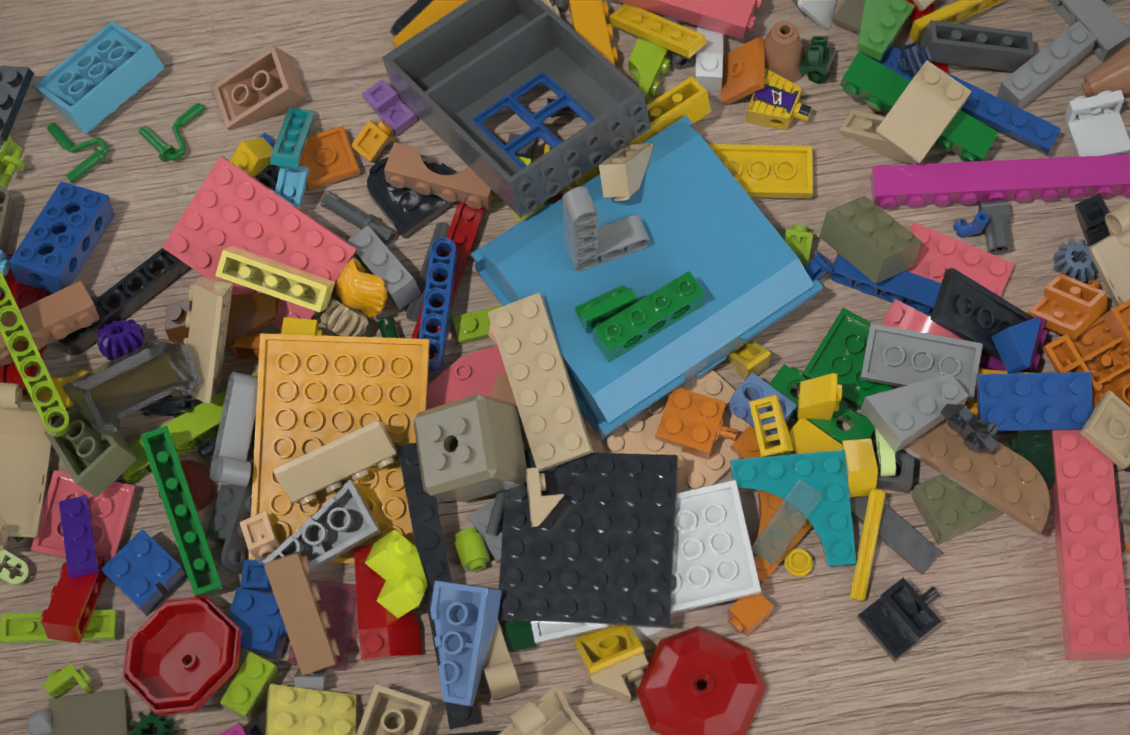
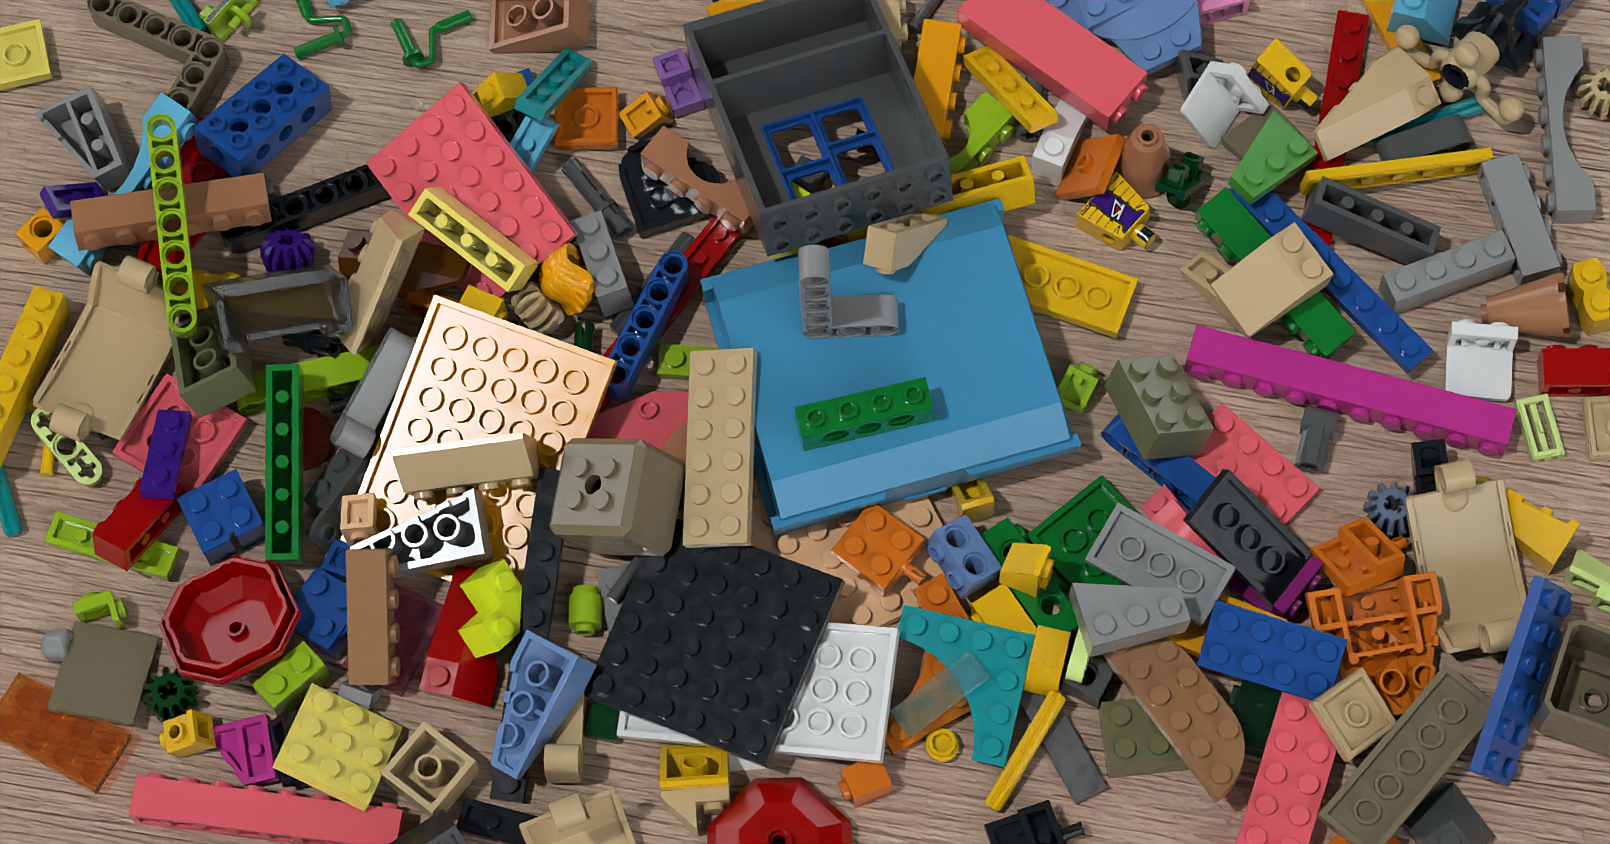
camera: 20 degrees right, 0 degrees up
tan slope [525,468,564,527] -> none
green bracket [575,285,637,334] -> none
yellow slope [749,395,793,457] -> none
blue bush [804,251,834,282] -> none
dark blue gear [896,42,932,75] -> none
black plate [940,404,998,452] -> none
blue arm [953,212,989,238] -> none
blue slope [992,318,1041,374] -> none

